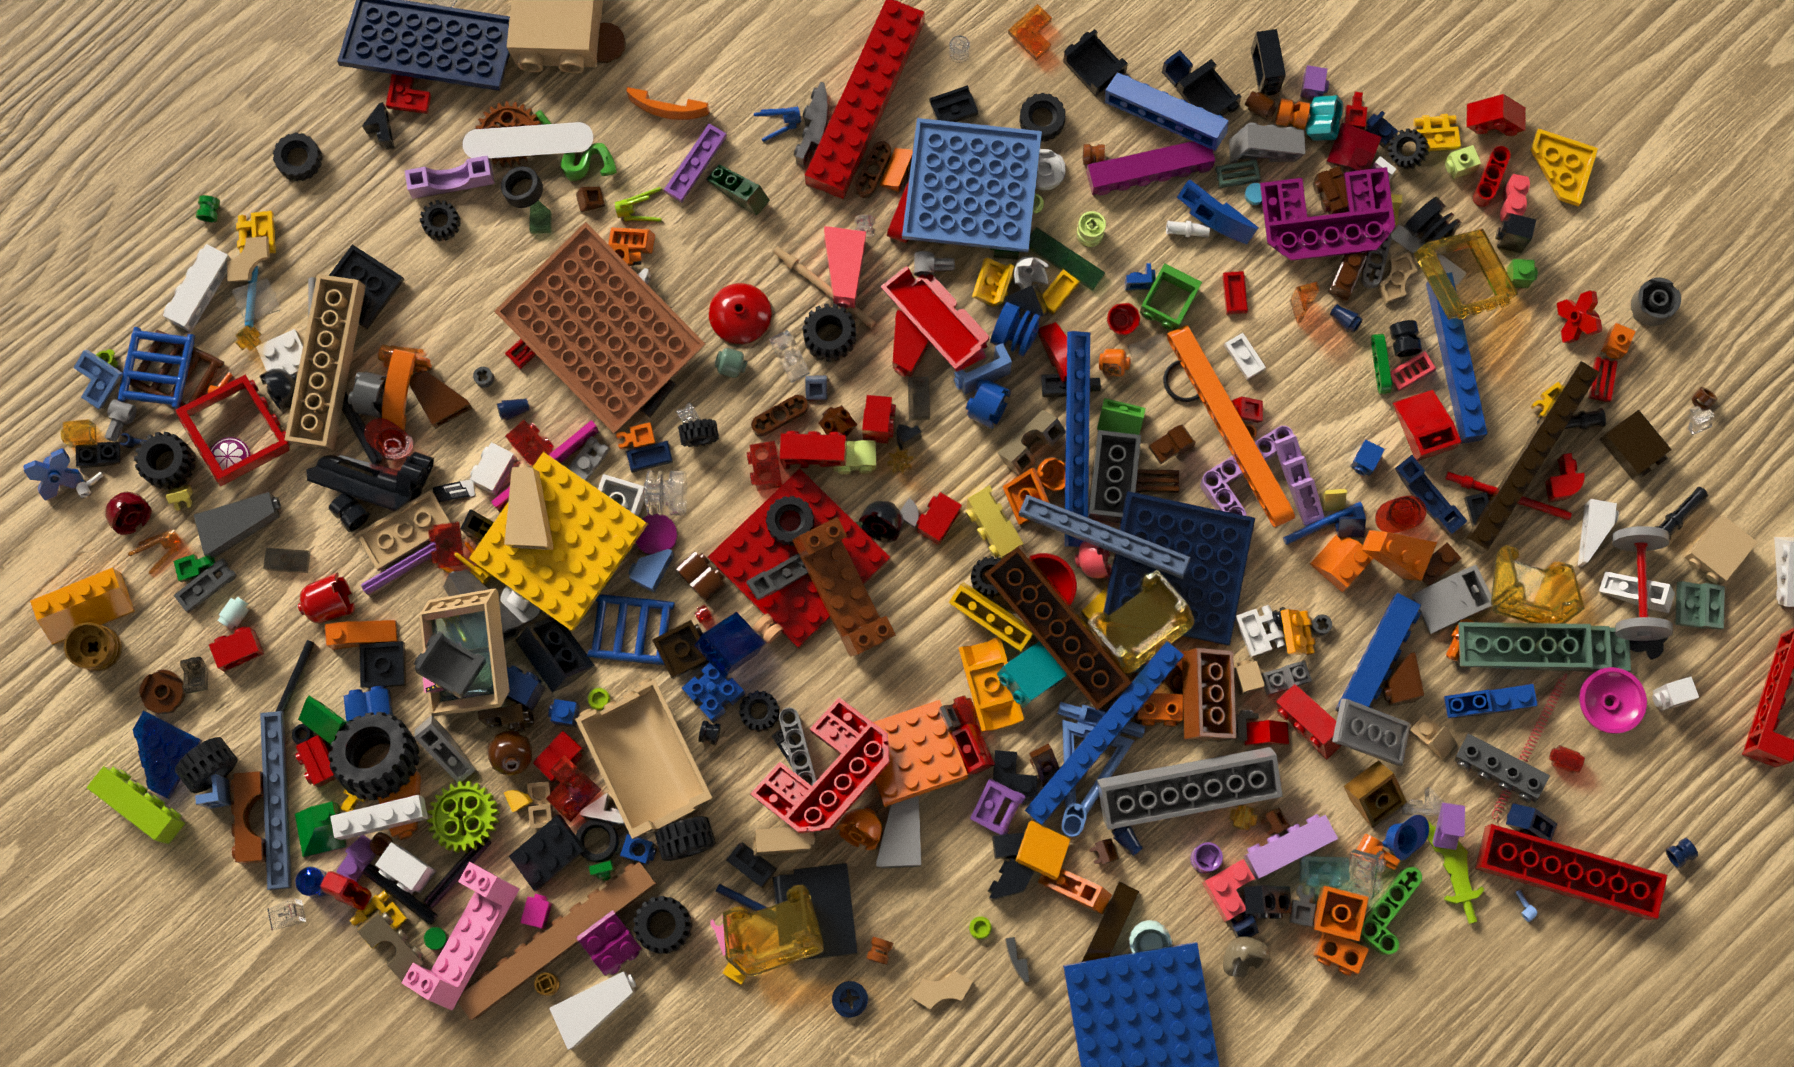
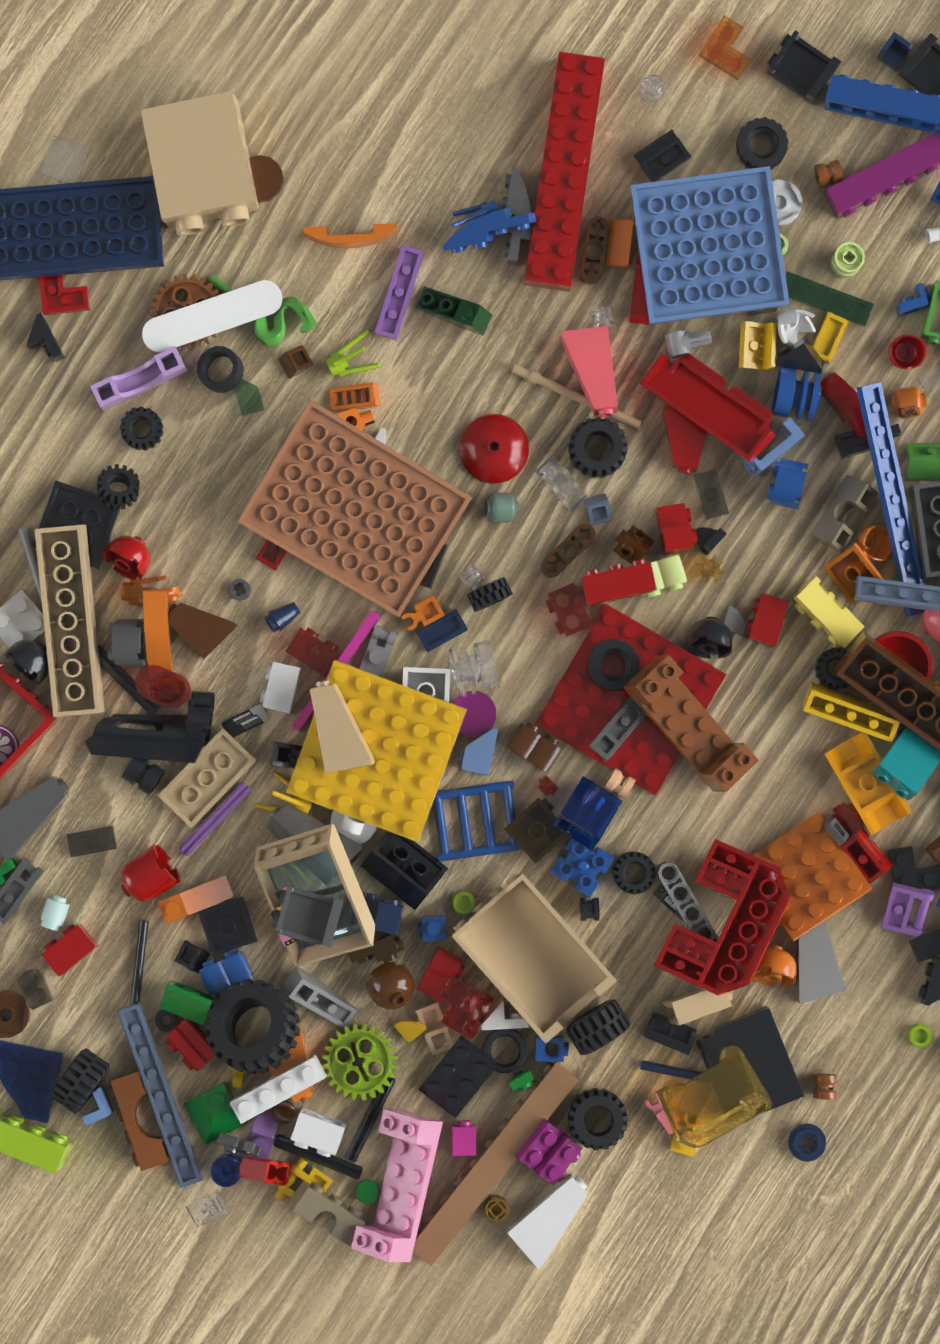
camera: 15 degrees left, 10 degrees up
clear red brick [428,521,465,568] -> none
tan tile [912,970,973,1010] -> none
none -> black tyre [97,464,140,510]
none -> red cylinder [103,536,151,580]
none -> black slope [174,940,210,973]
none -> flat silver plate [217,1133,262,1157]
none -> blue slope [443,208,536,254]

